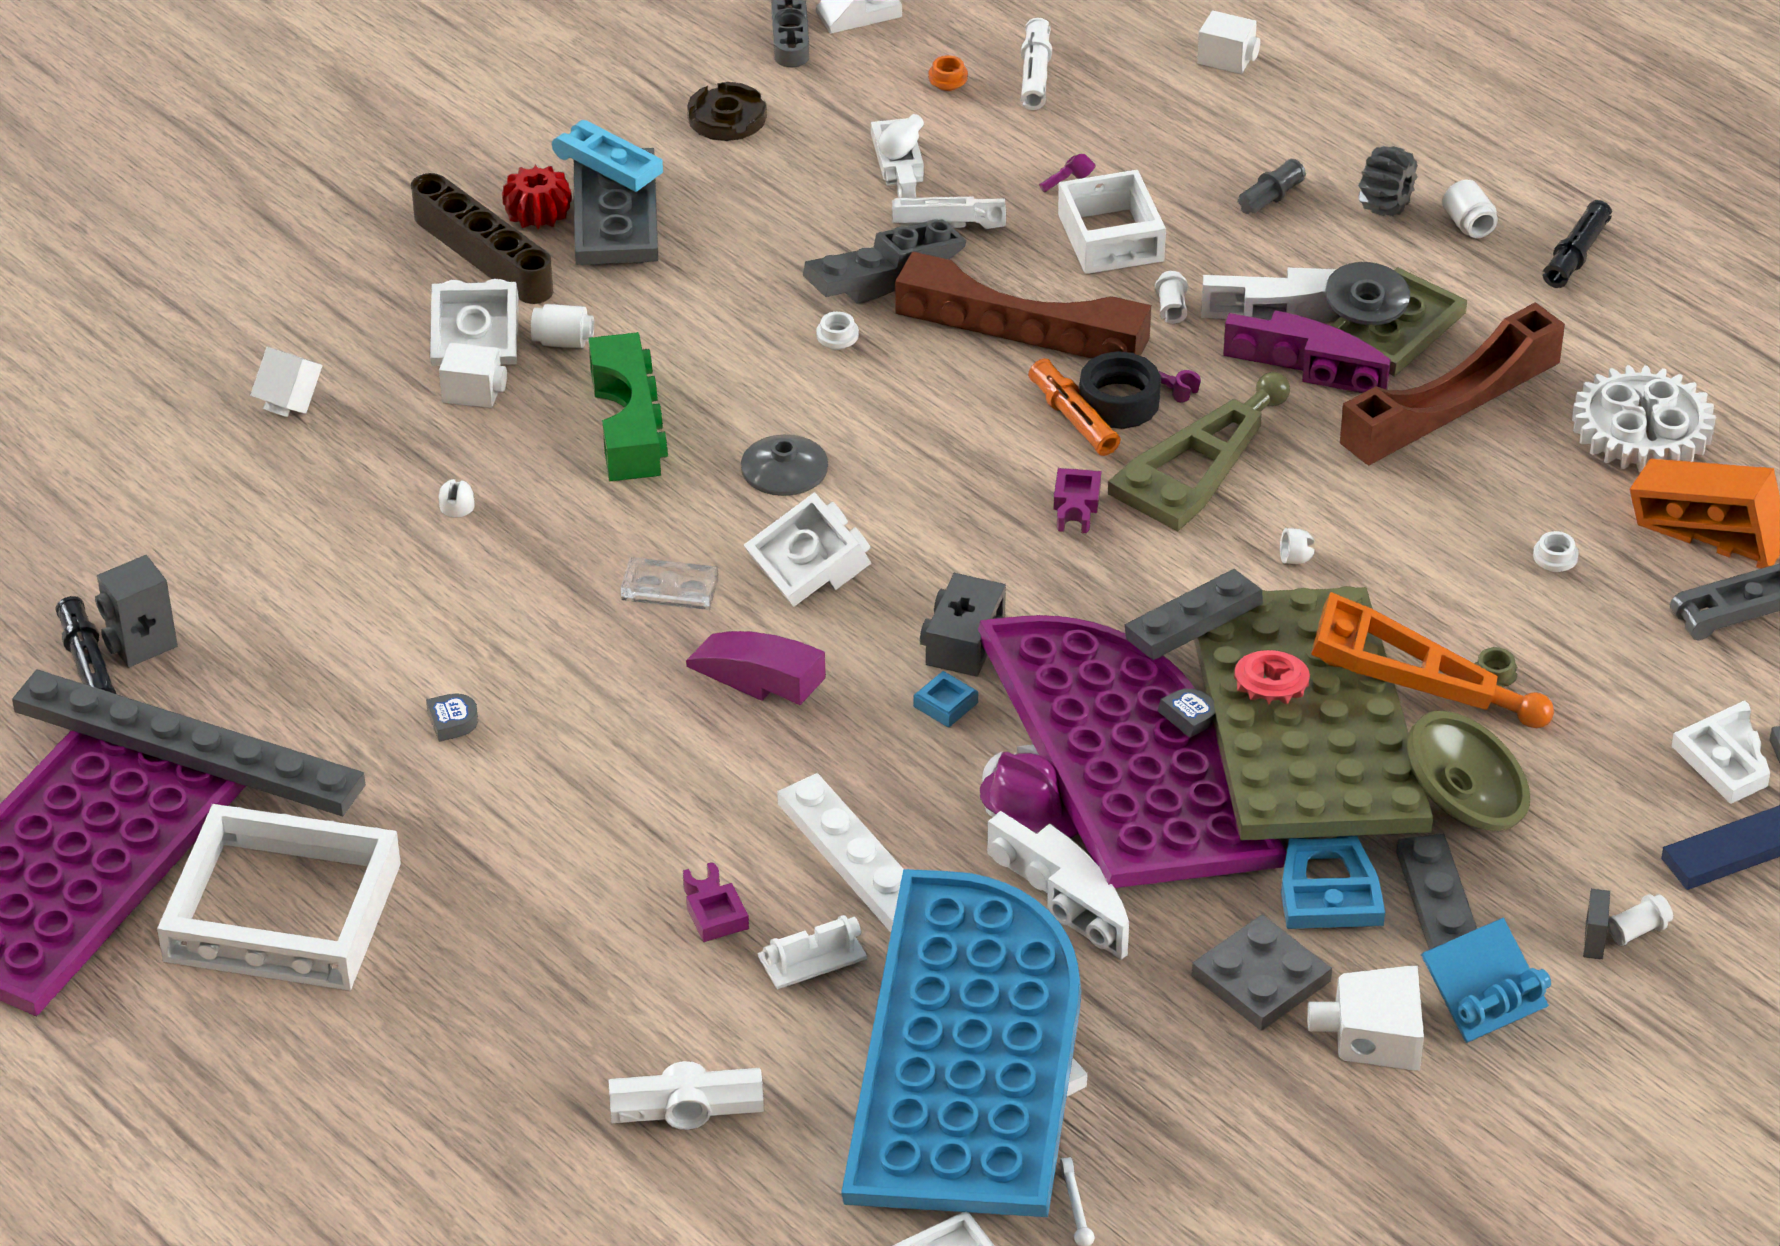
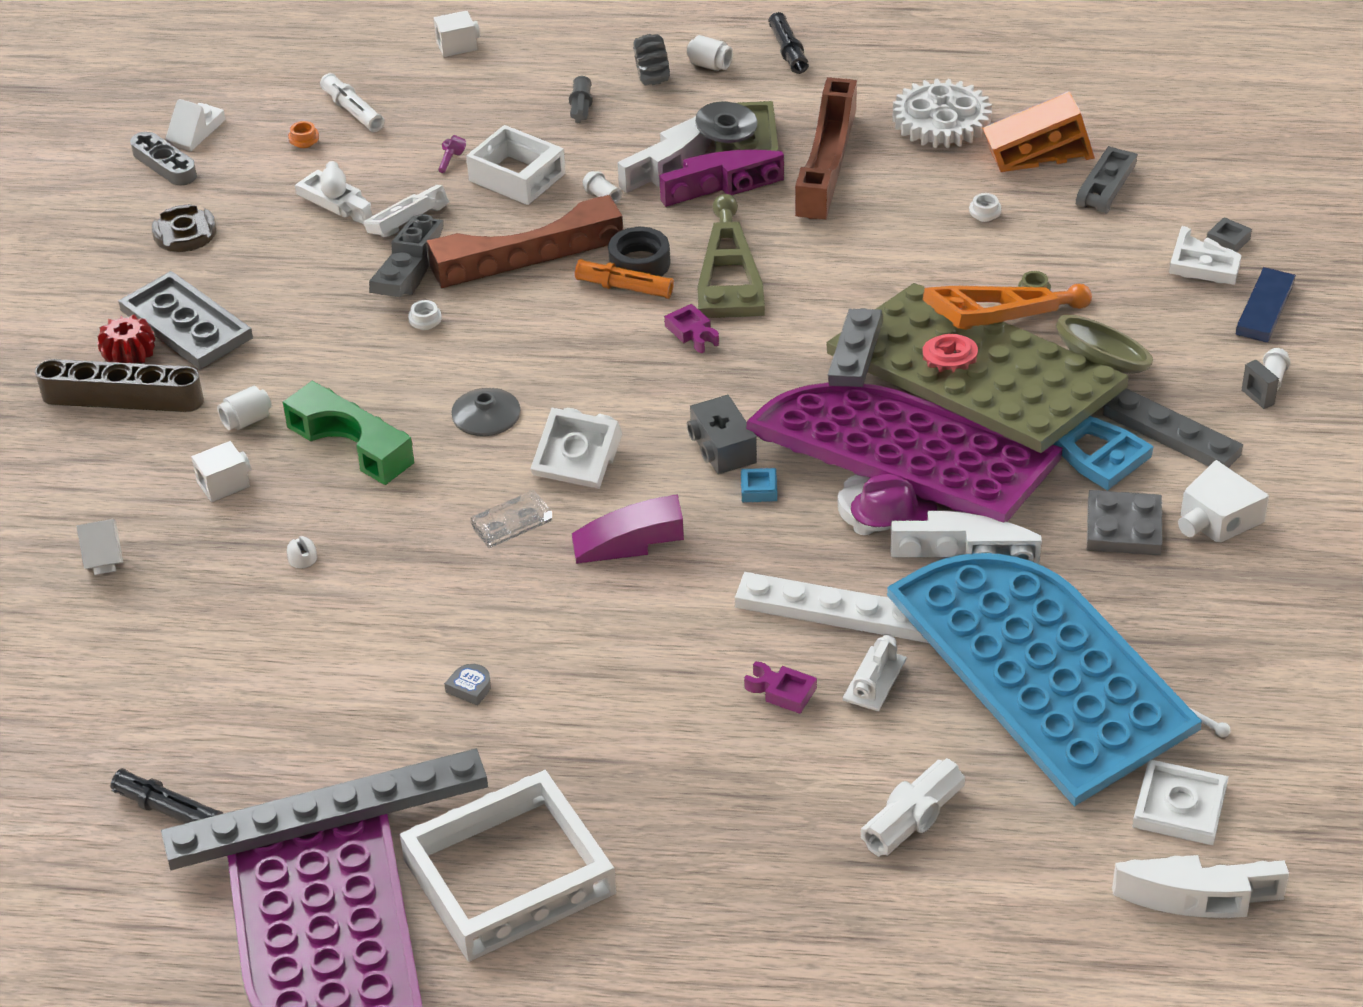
camera: 40 degrees left, 0 degrees up
dark grey brick [95,554,178,668] -> none
white plate [430,279,519,366] -> none
medium azure plate [552,120,663,192] -> none
dark grey tile [1158,689,1215,738] -> none
magenta hand [1159,370,1201,403] -> none
white hinge [1280,528,1315,564] -> none
dark azure hinge [1421,917,1551,1043] -> none

